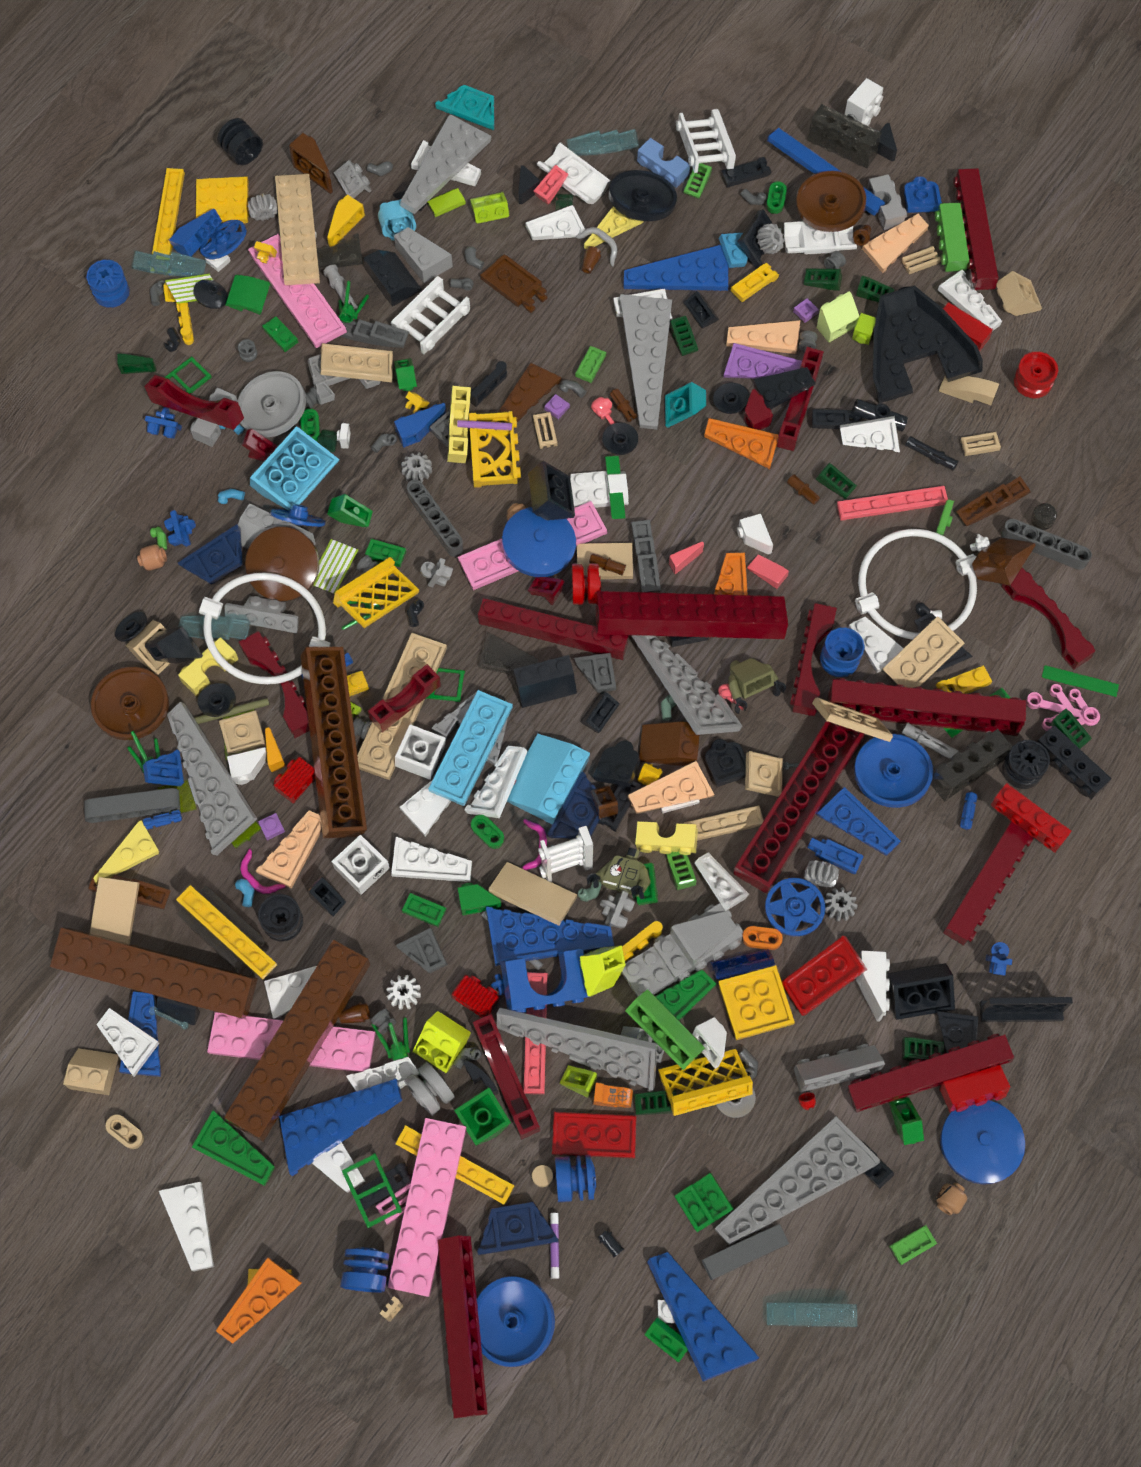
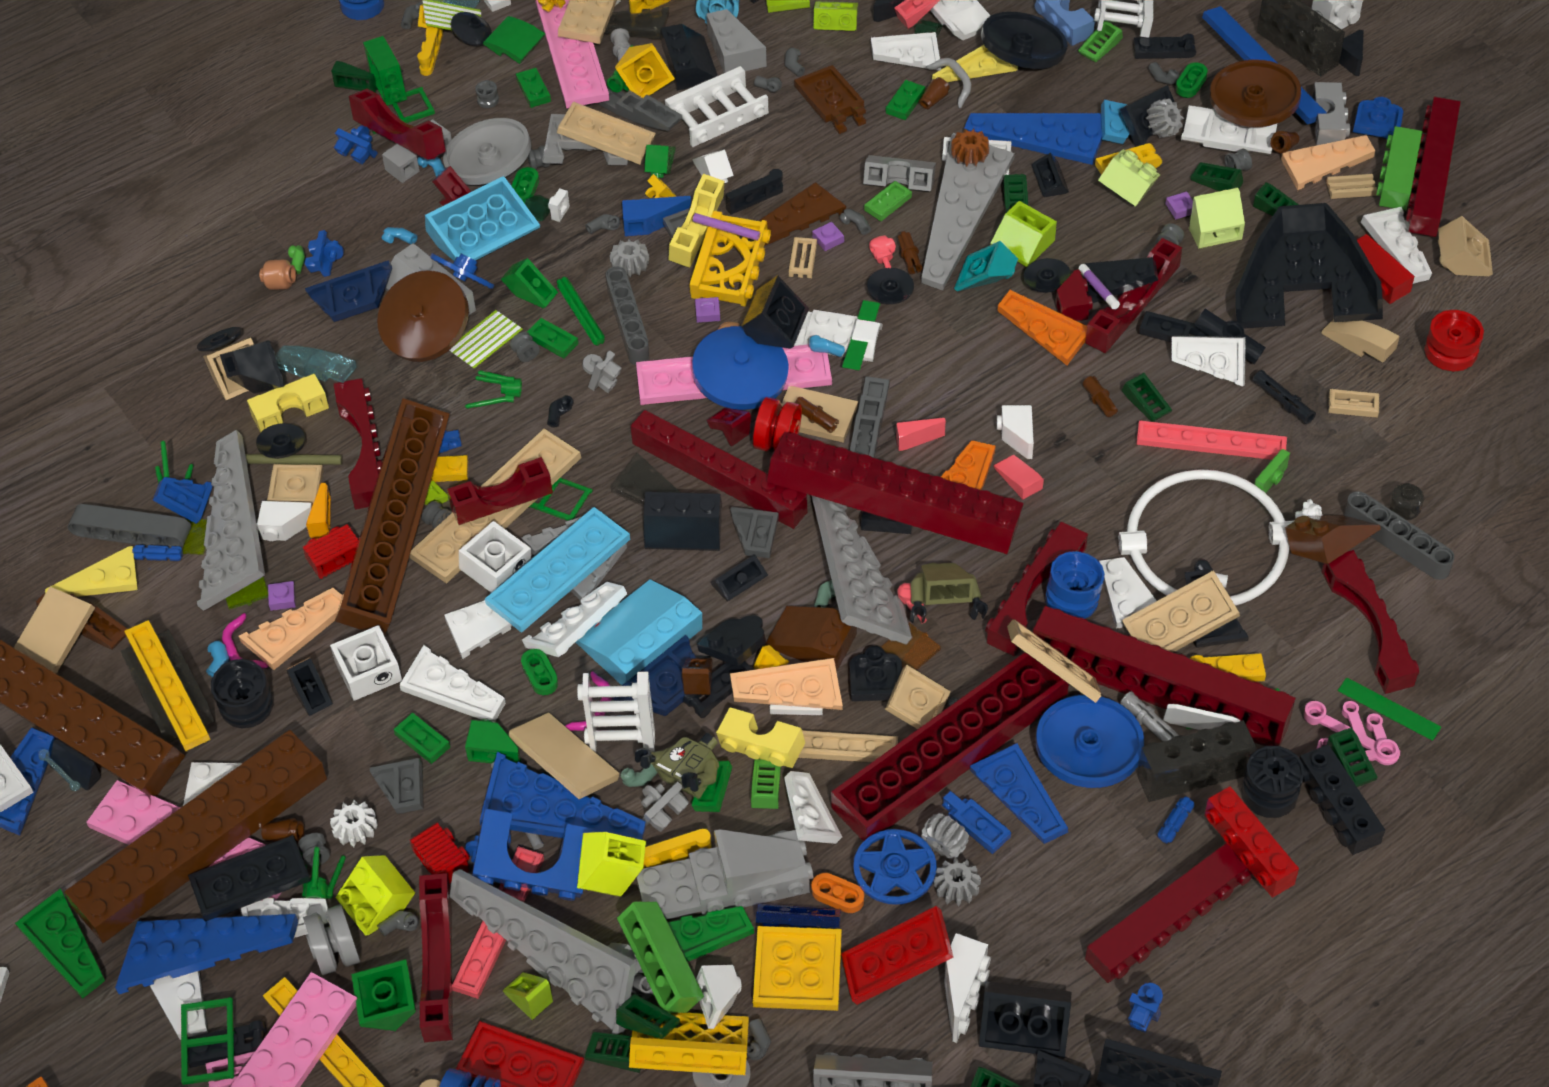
camera: 20 degrees right, 15 degrees down
reddish brown dish [91,667,169,740] -> none
black arm [165,327,181,352] -> none
white piece [199,573,331,685] -> none
light grey bracket [225,596,298,633] -> none
yellow fence [333,557,419,628] -> none
black slope [463,1061,499,1096] -> none
orange leg [593,1083,633,1108] -> none
medium lavender wing [724,343,802,379] -> none
light nougat wing [726,320,800,354] -> none
lime brick [852,313,876,345] -> none
reddish brown slope [956,476,1031,527] -> none
none -> black tile [188,835,311,922]
none -> green window [363,36,407,106]
none -> green axle [557,277,605,346]
none -> yellow slope [615,43,675,98]
none -> dark green slope [616,994,680,1039]
none -> white slope [693,150,734,183]
none -> medium lavender plate [695,297,720,323]
none -> dark azure arm [809,335,845,357]
none -> light grey arch [863,155,936,191]
none -> clear orange piece [881,623,941,670]
none -> green plate [886,80,925,121]
none -> dark orange gear [951,128,990,167]
none -> lime slope [990,201,1057,267]
none -> medium lavender bar [1078,264,1120,309]
none -> yellowish green slope [1098,149,1160,206]
none -> white piece [1163,704,1240,736]

